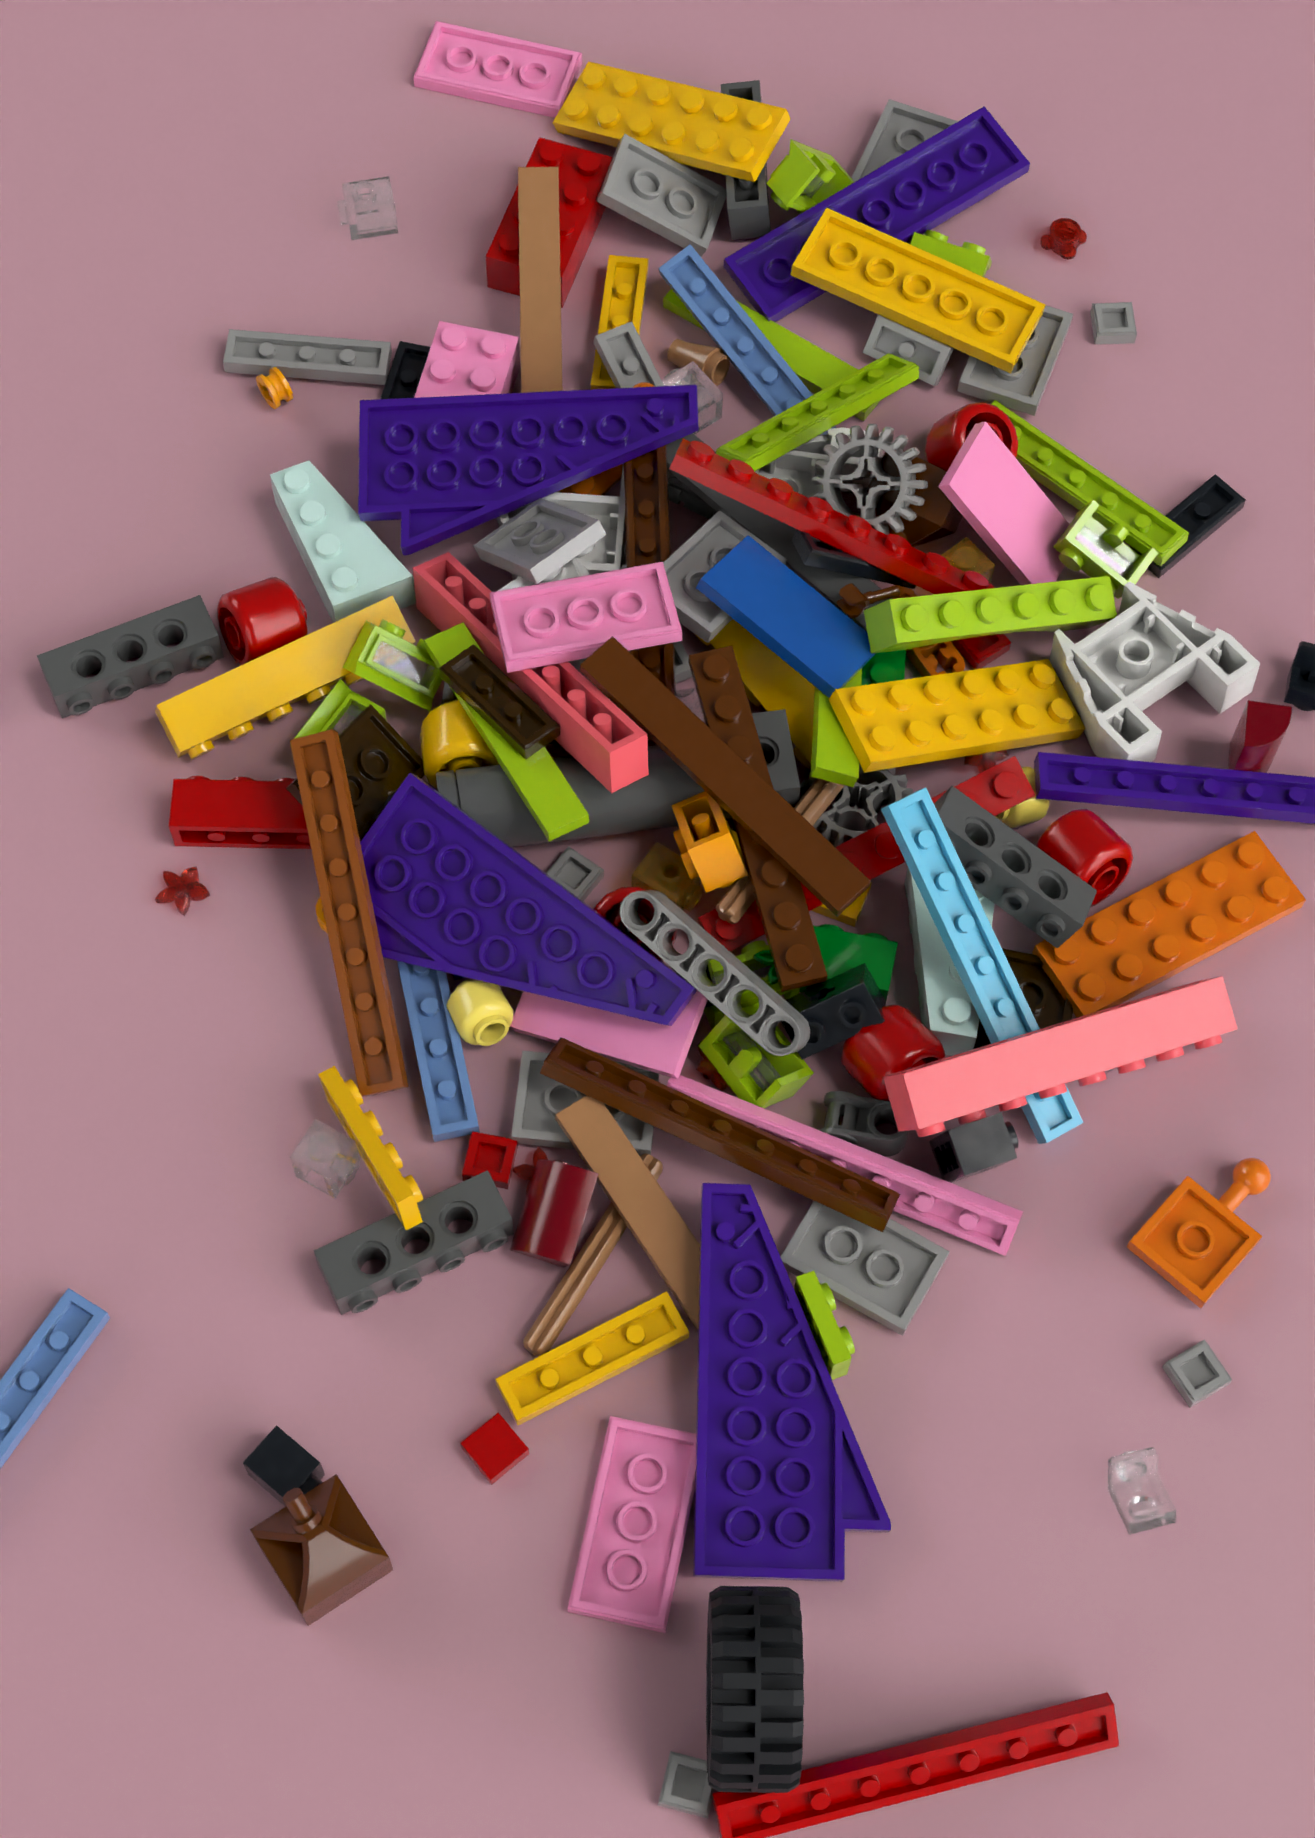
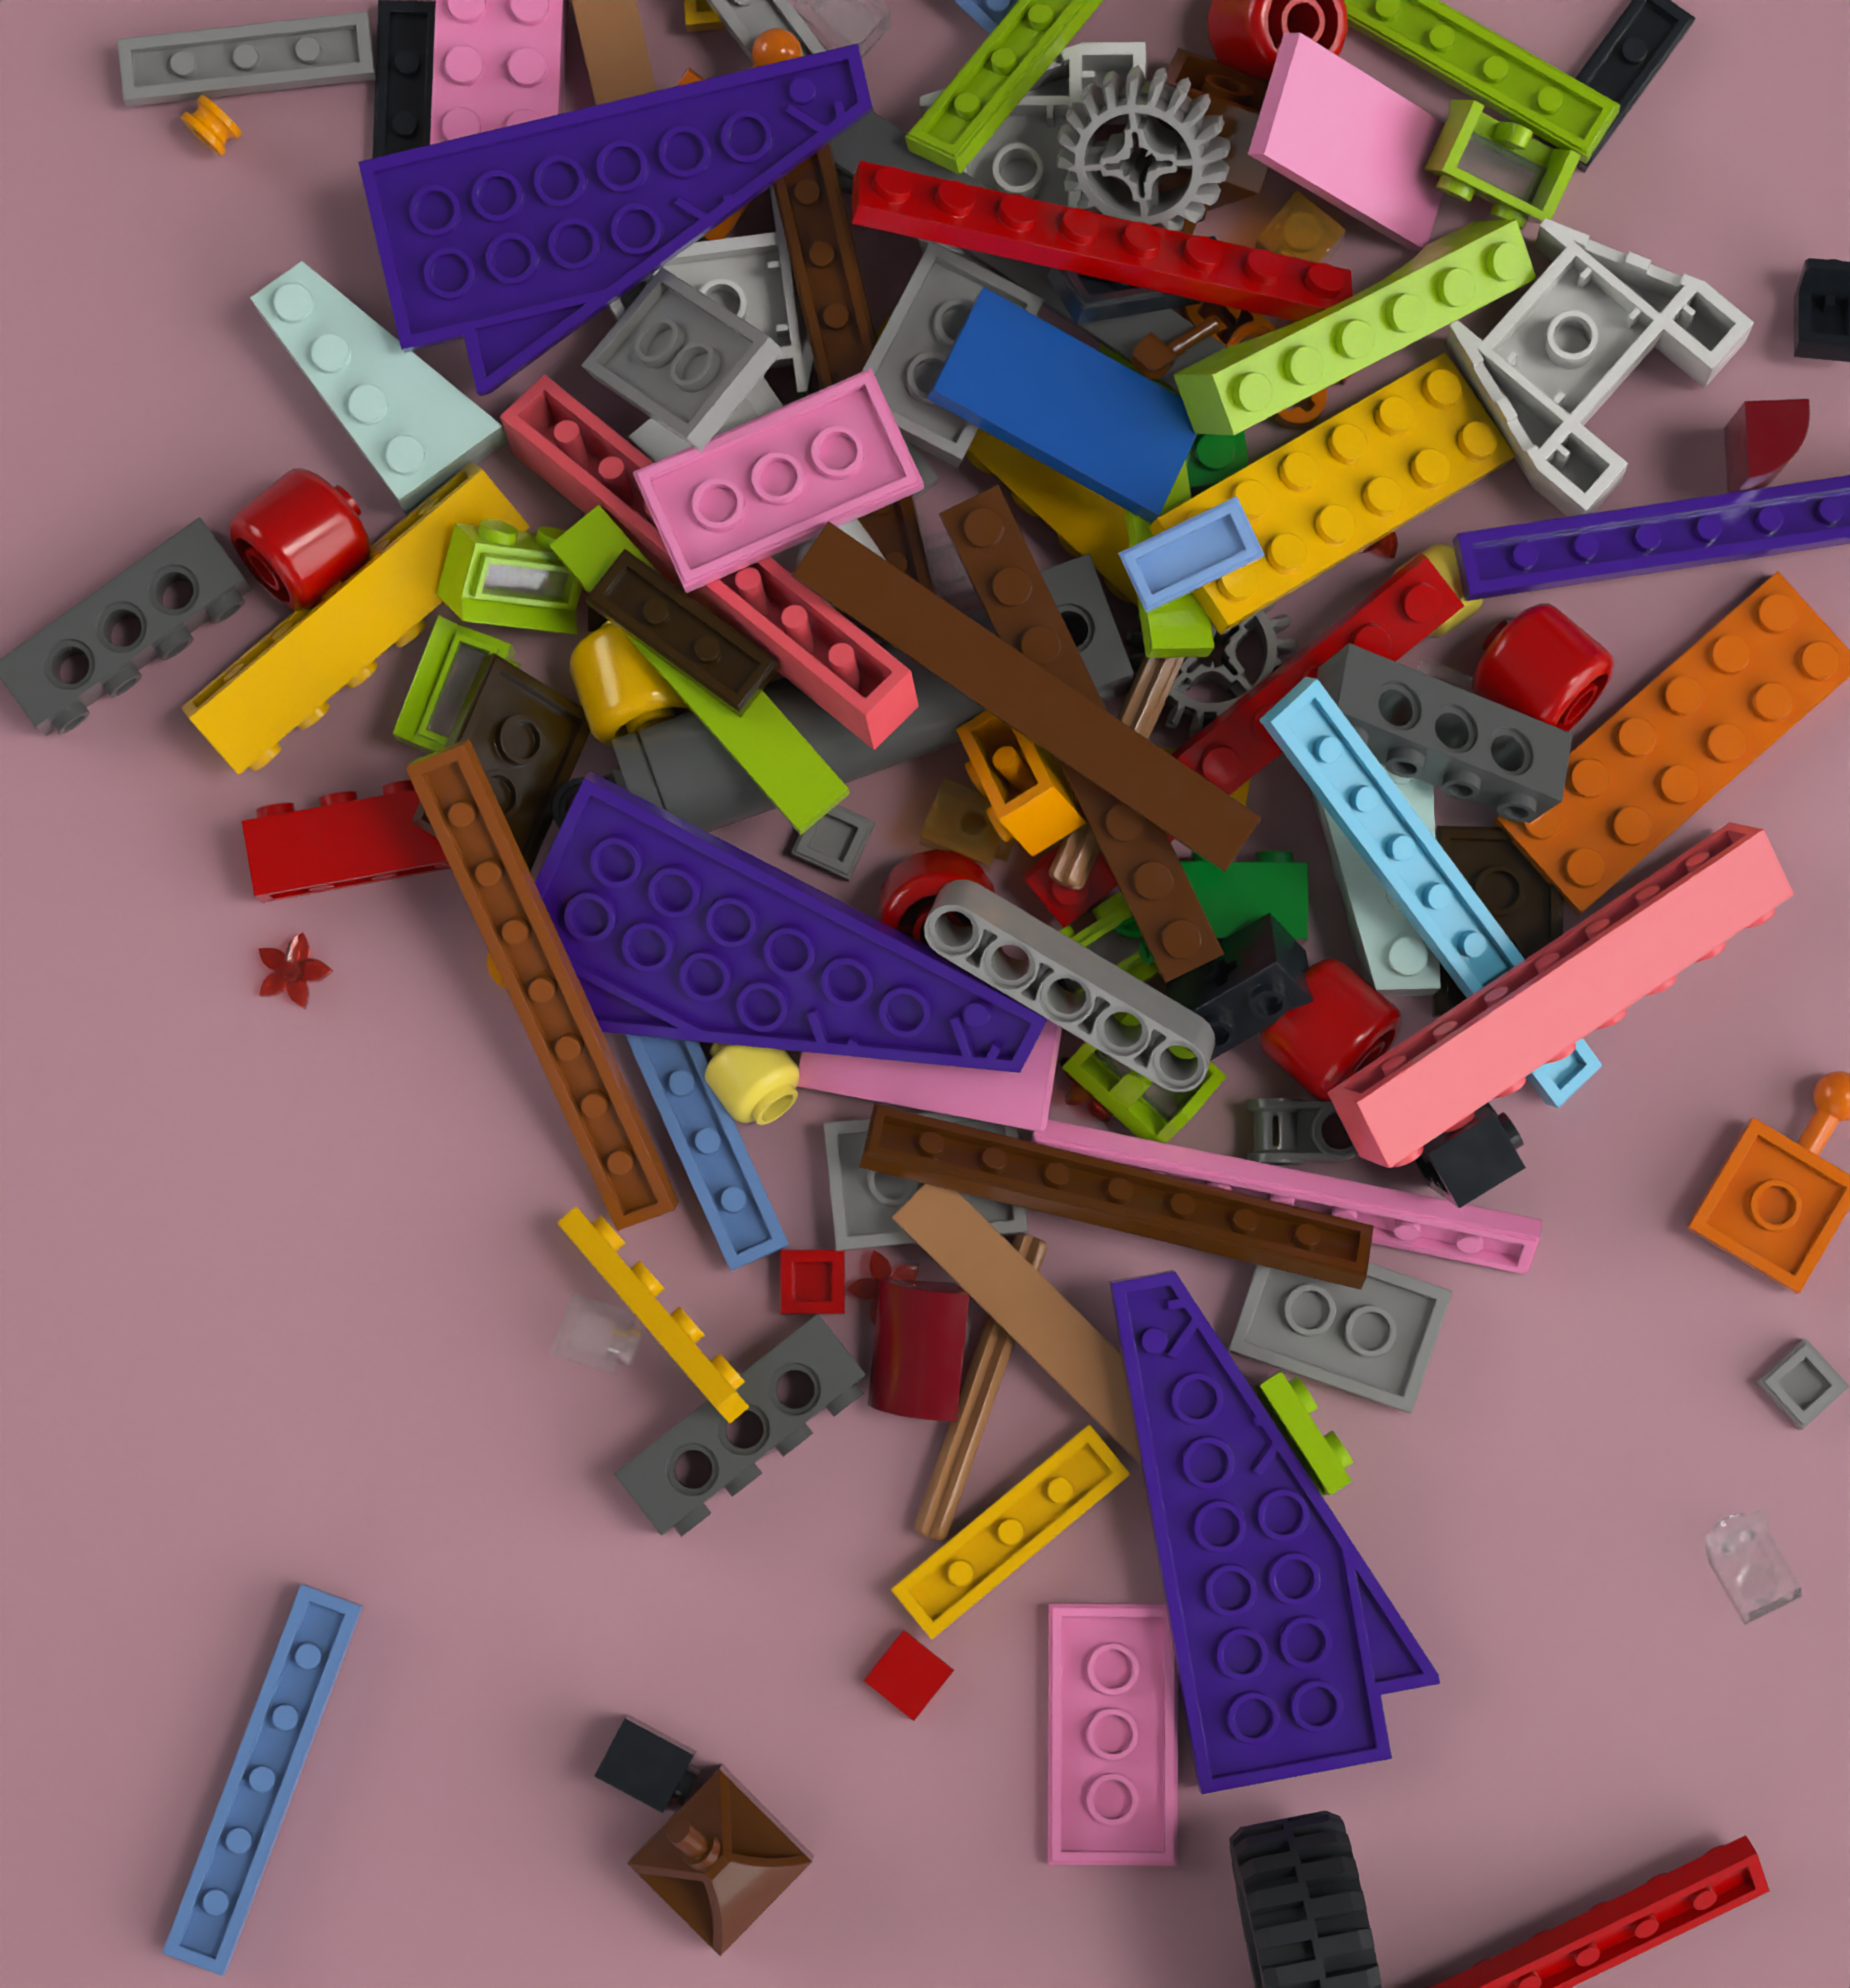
camera: 10 degrees left, 20 degrees up
none -> light blue tile [1118,496,1266,613]

